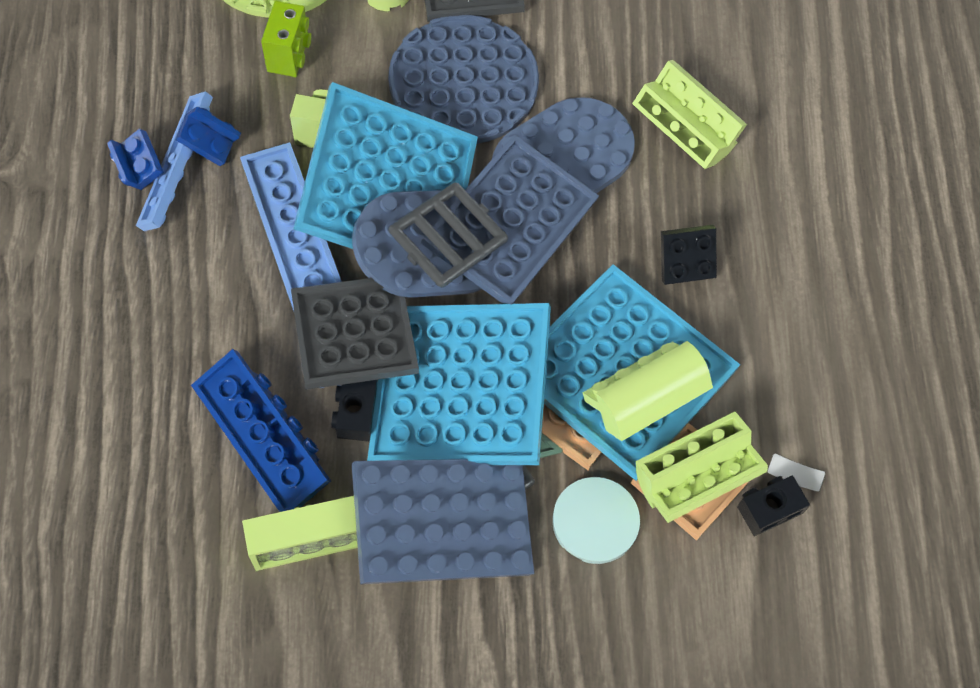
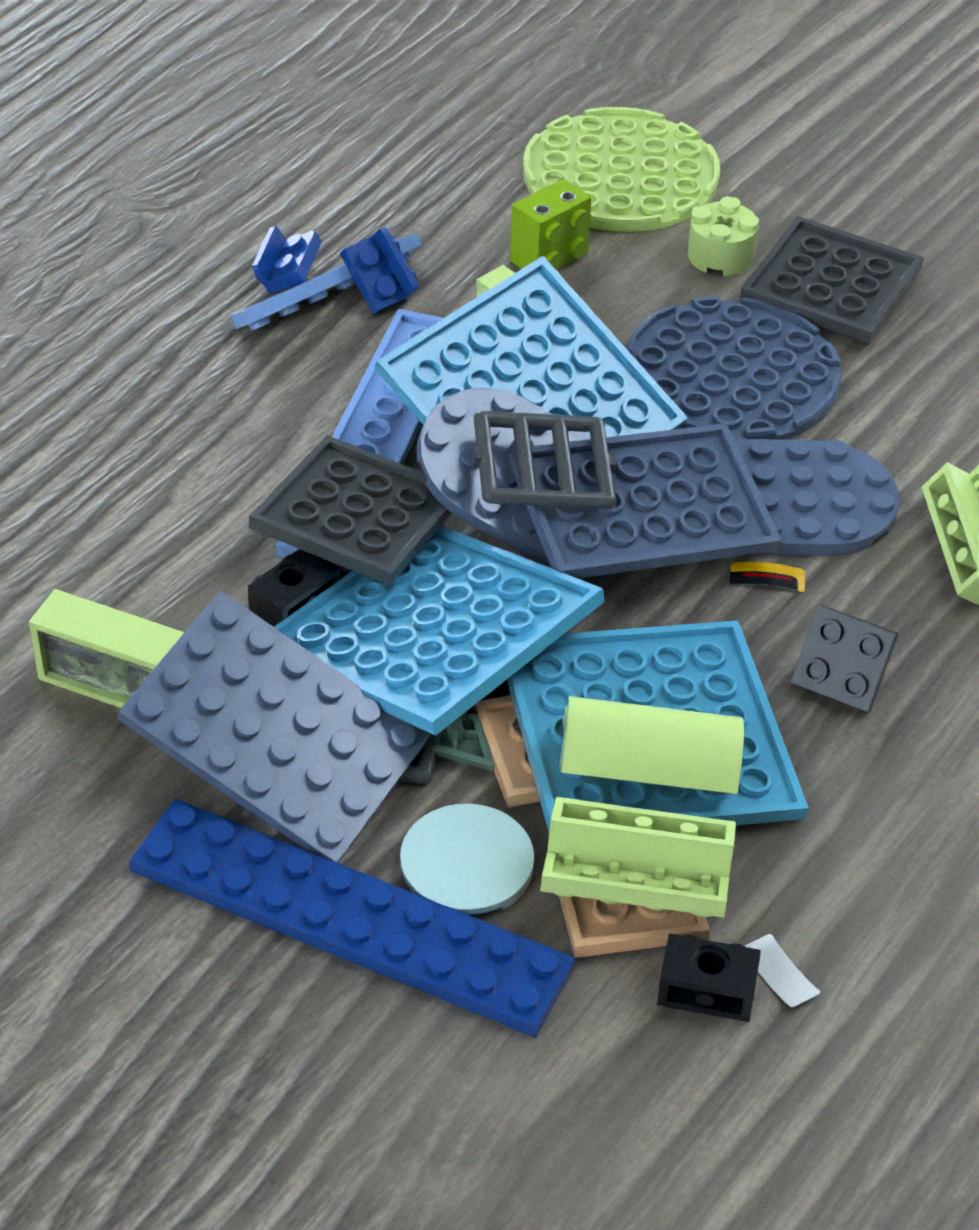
camera: 40 degrees right, 20 degrees down
blue plate [191,349,331,512] -> none
none -> blue plate [129,798,575,1038]
none -> sticker [729,562,806,592]

